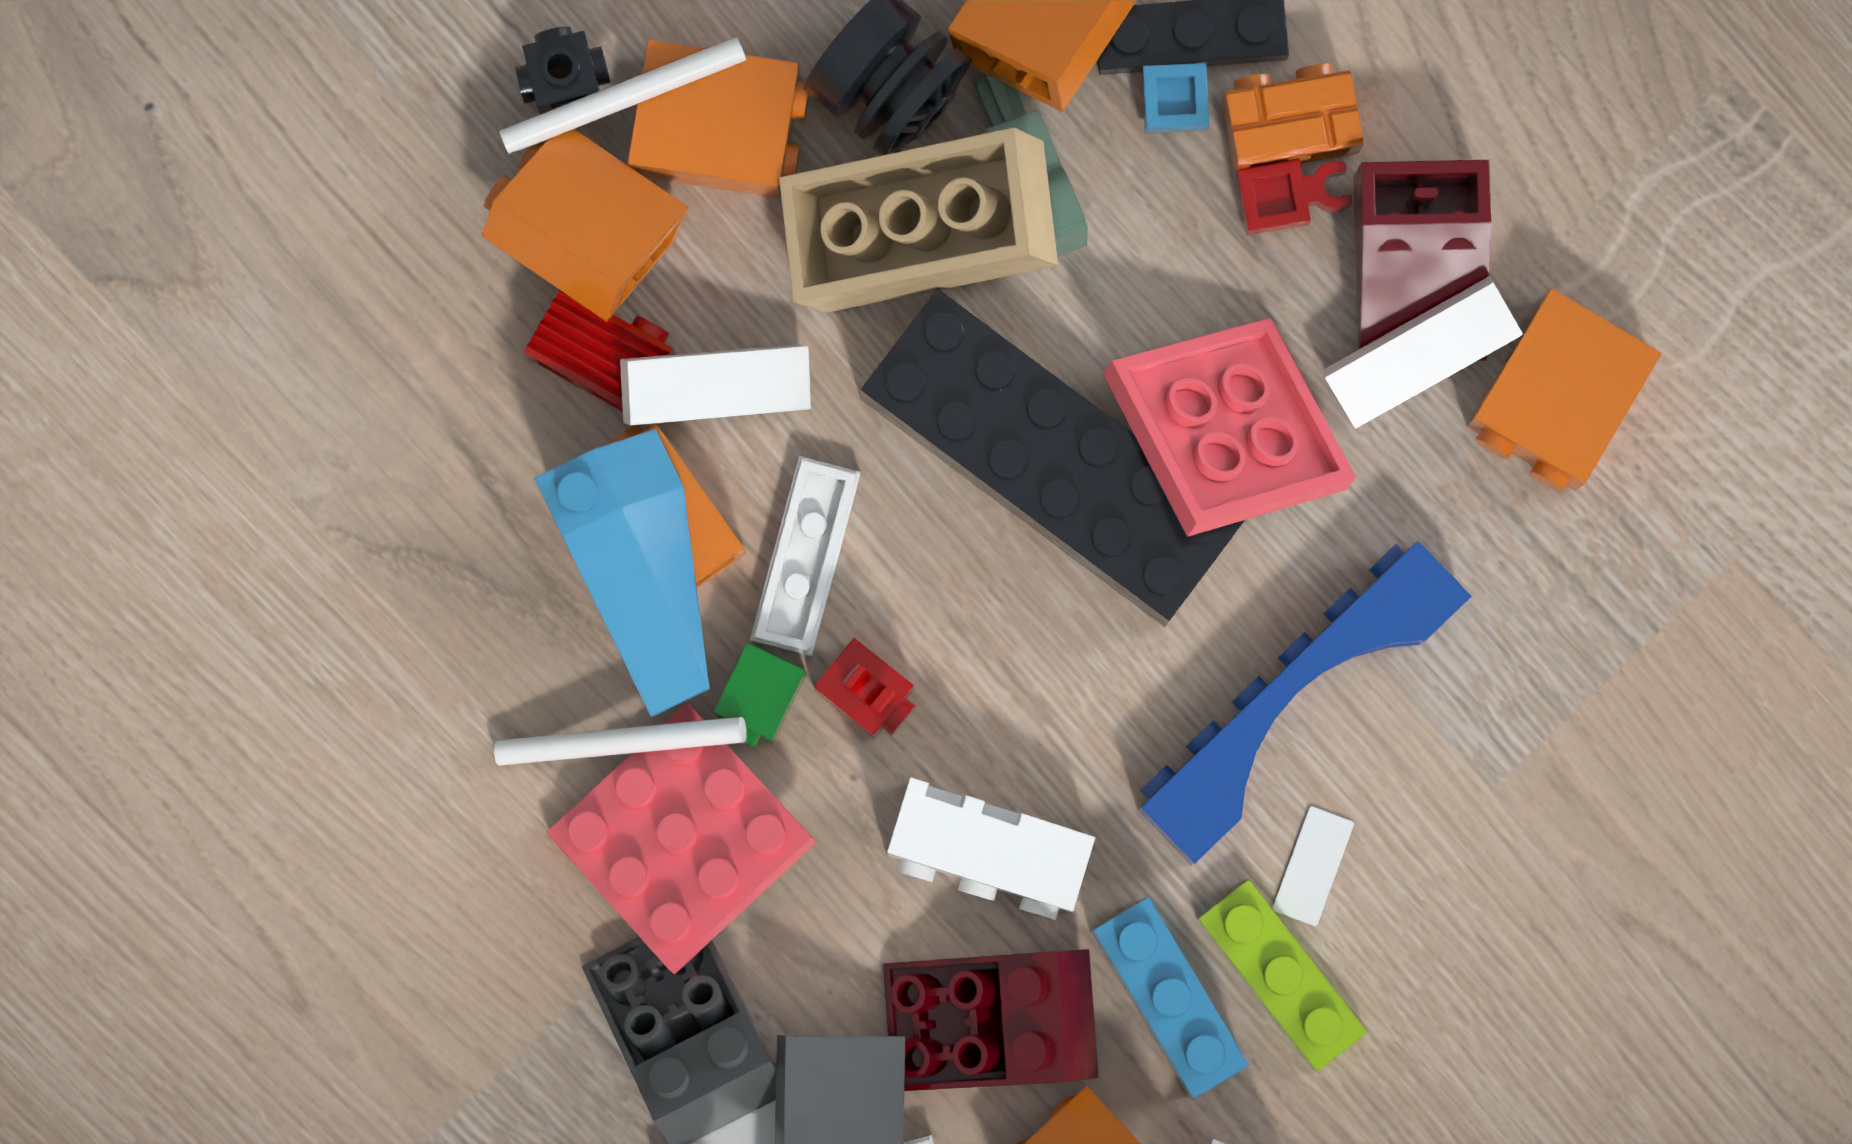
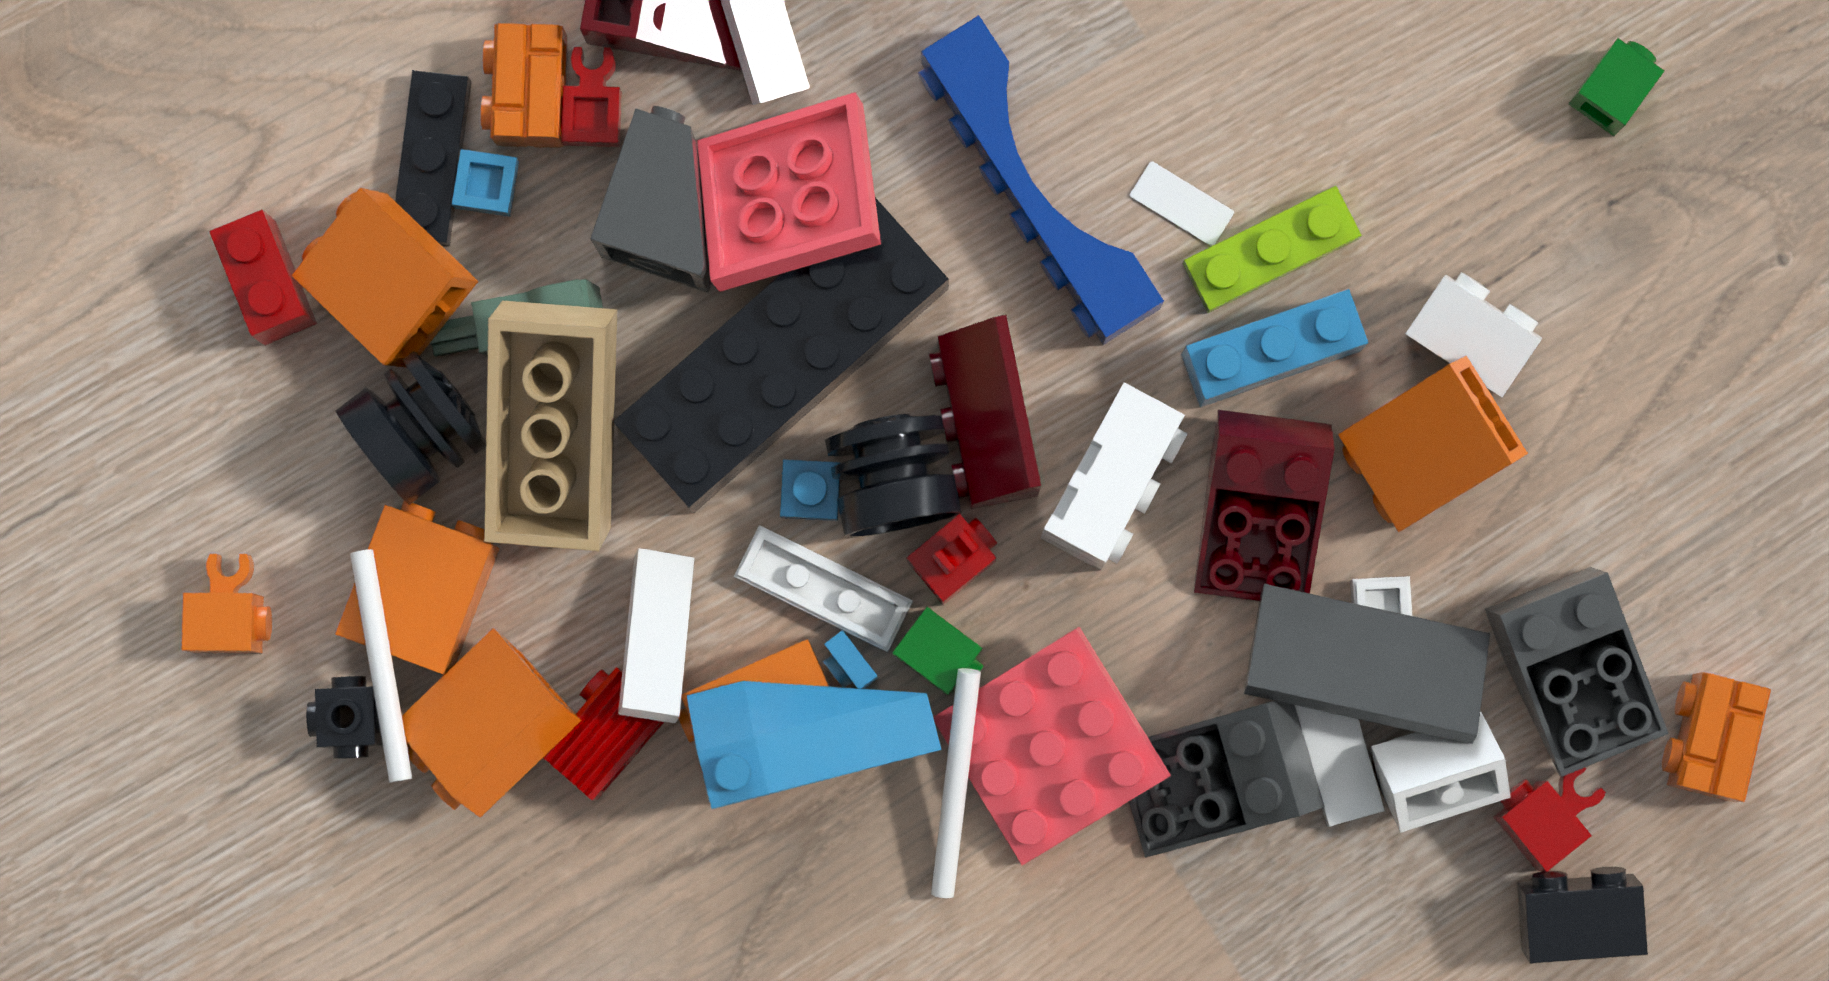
camera: 70 degrees left, 0 degrees up
none -> dark grey slope [590,106,712,293]
none -> dark azure plate [780,460,840,521]
none -> dark azure plate [823,630,878,689]
none -> black wheel [825,414,962,538]
none -> dark red slope [929,315,1041,510]

